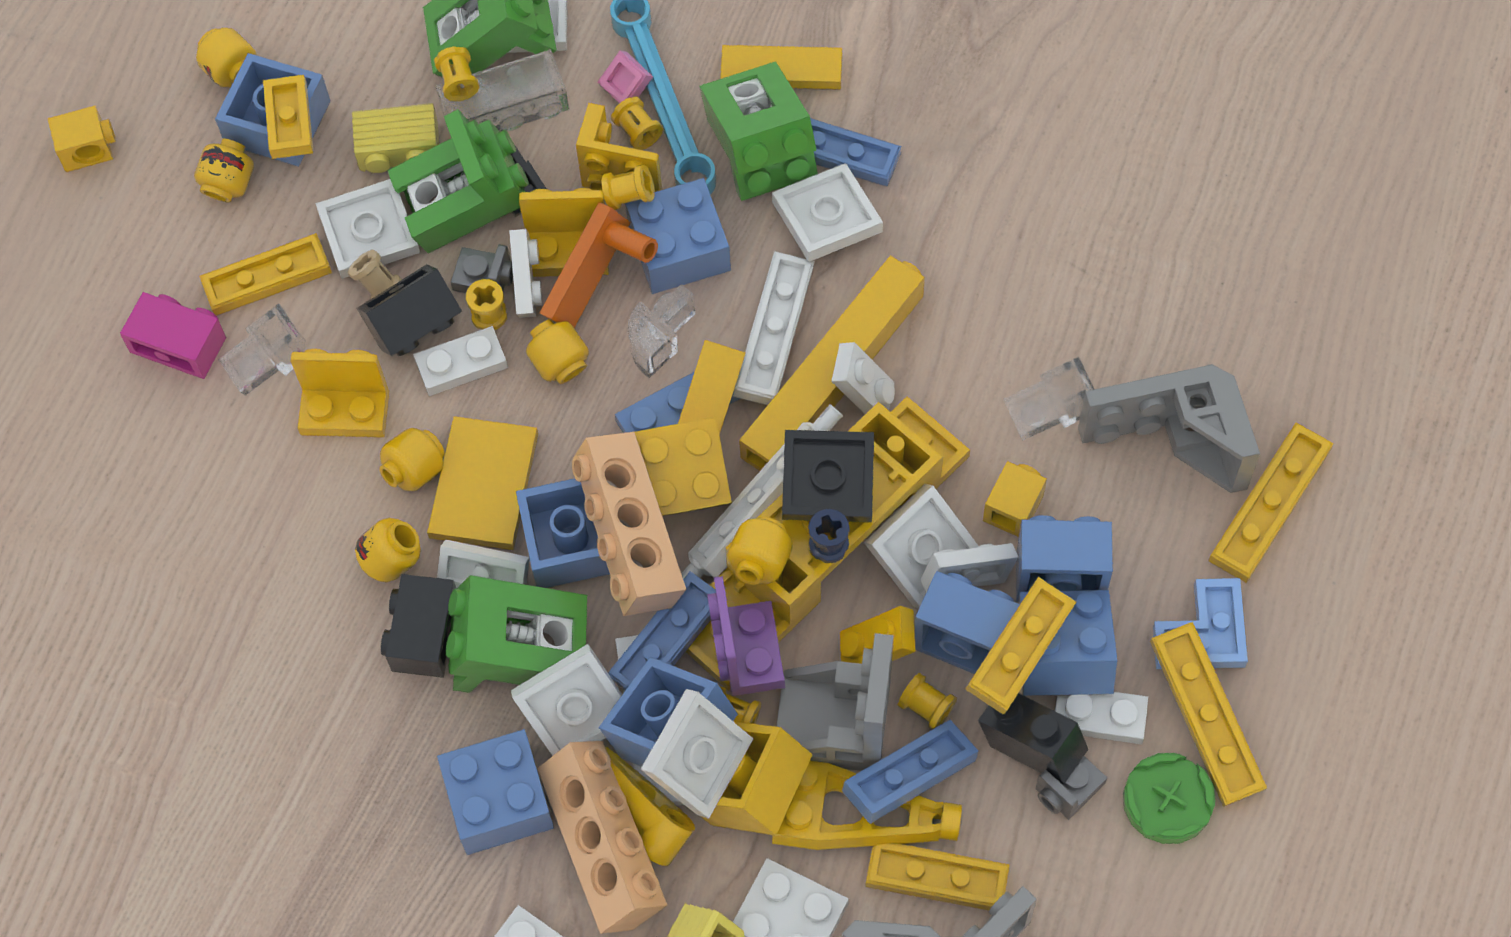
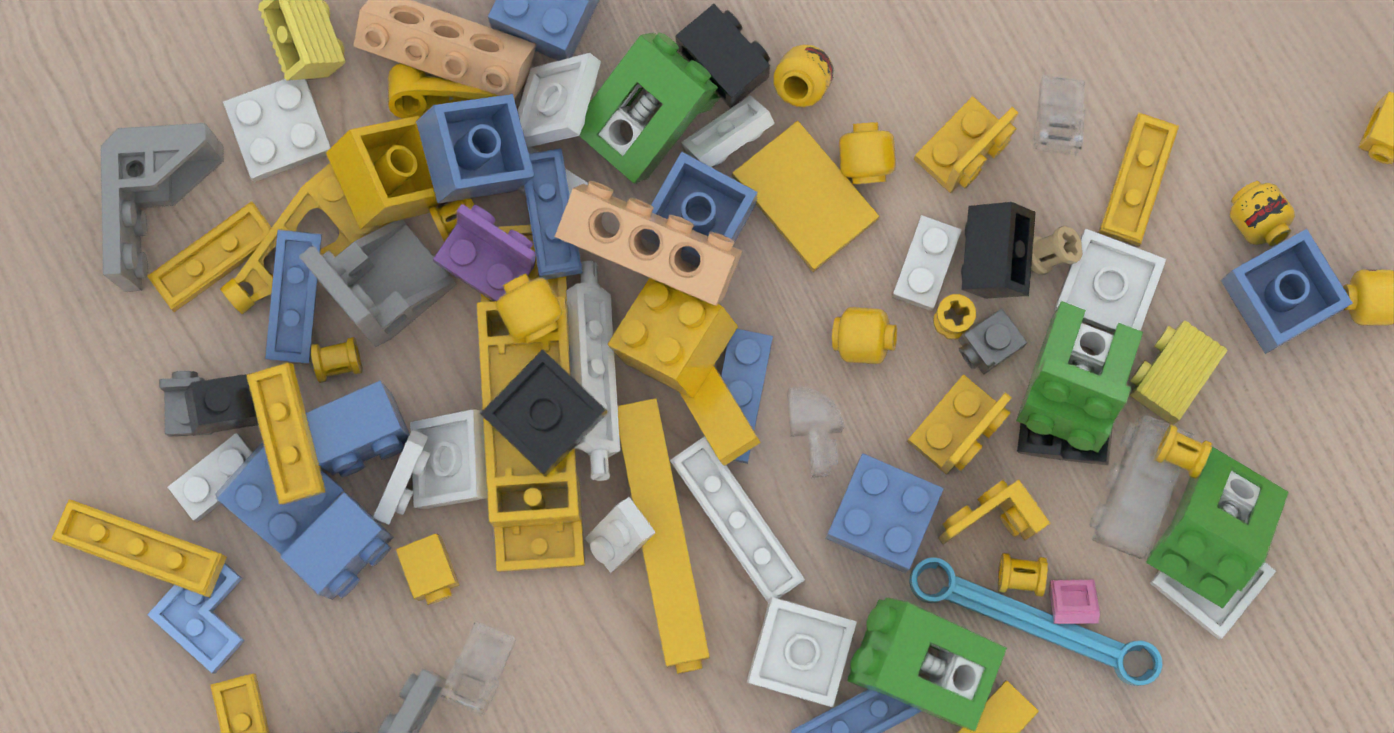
camera: 130 degrees right, 15 degrees up
dark pink brick [120,292,226,379] -> none
yellow plate [263,75,313,159] -> none
white plate [509,229,543,318] -> none
orange piece [540,202,658,328] -> none
yellow bush [601,164,655,210] -> none
white plate [640,689,753,818] -> none
dark blue bush [809,509,849,563] -> none
yellow plate [840,606,916,664] -> none
bright green tile [1123,753,1215,844] -> none

